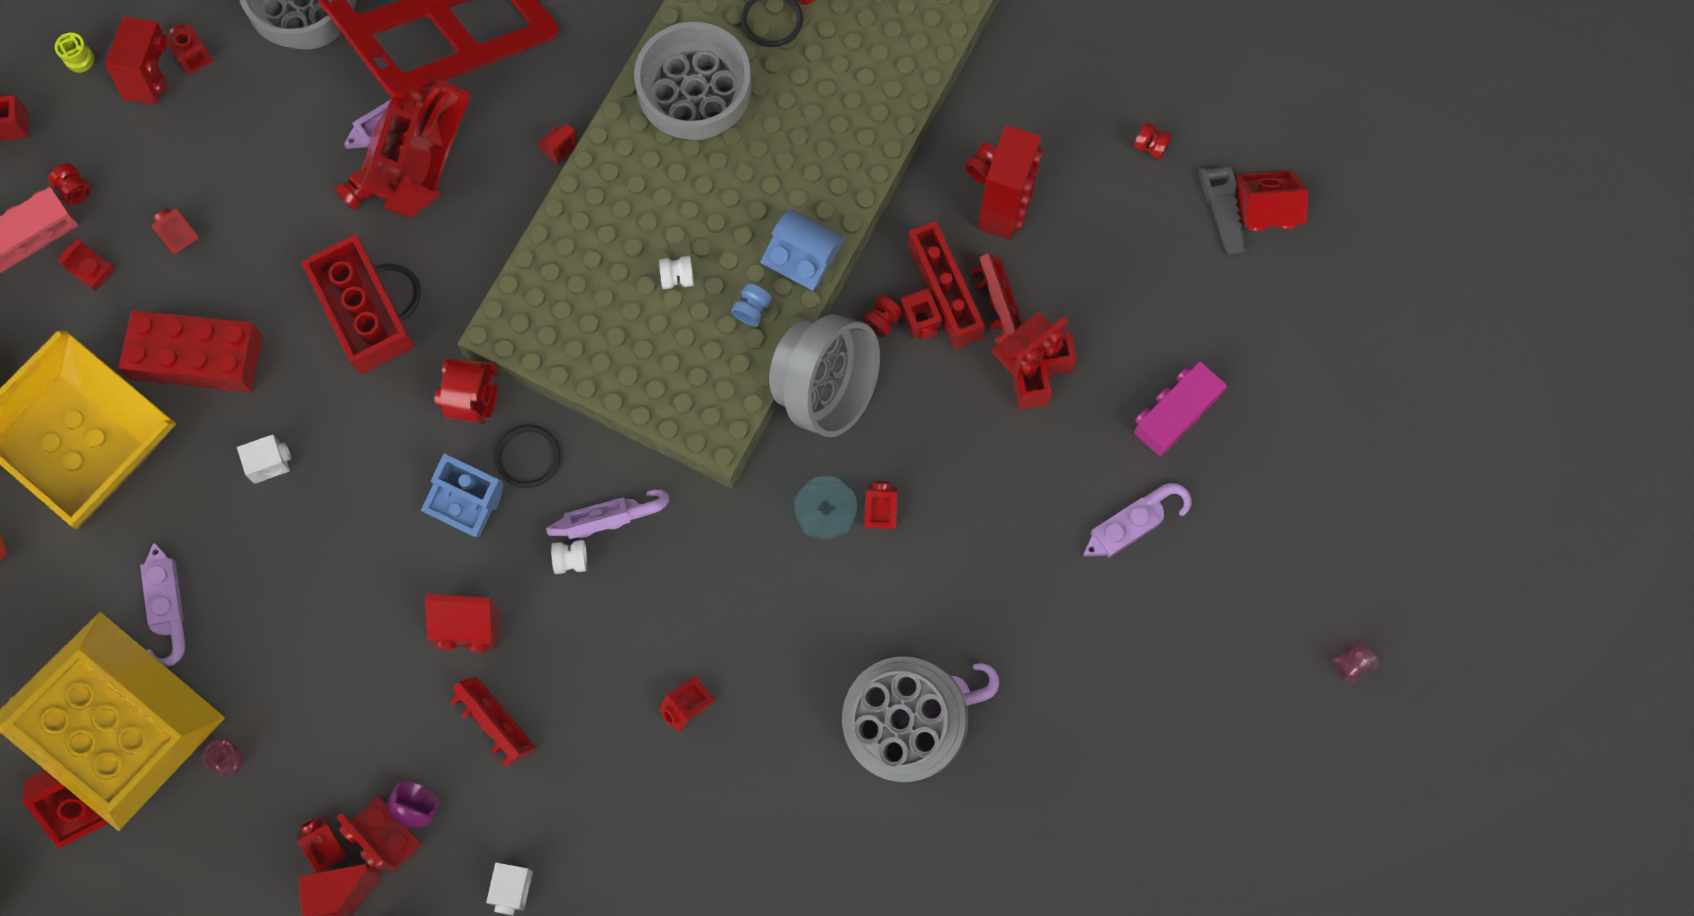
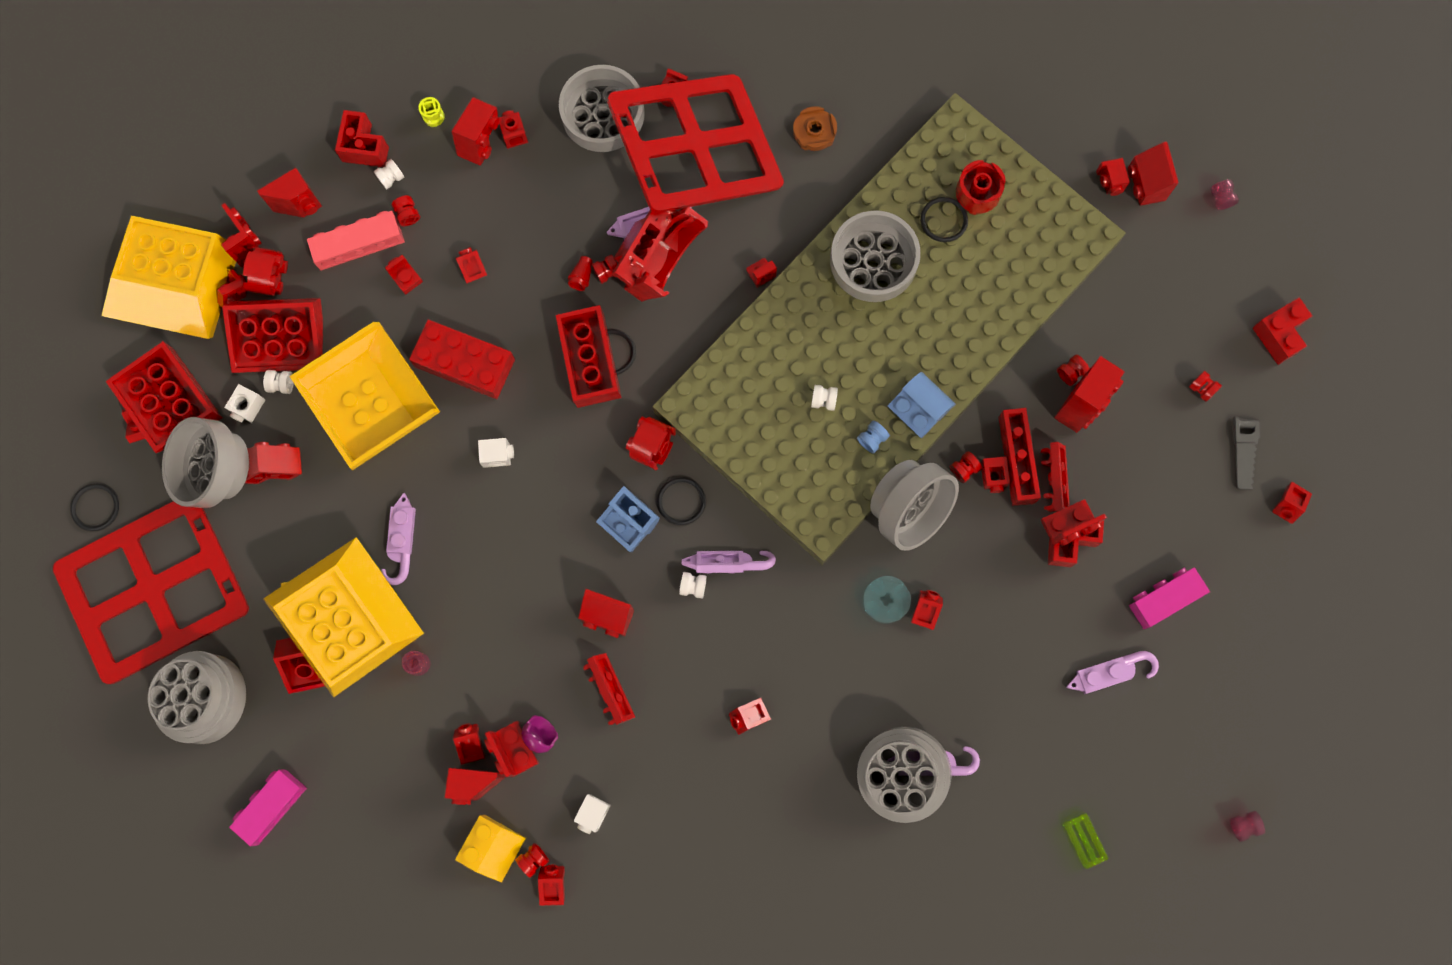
camera: 20 degrees right, 5 degrees up
red slope [1234,170,1308,231] -> none
none -> white wheel [373,159,404,190]
none -> red cone [568,256,593,291]
none -> clear neon green tile [1063,813,1109,869]
none -> red brick [1252,297,1313,365]
none -> red bracket [1272,482,1312,524]

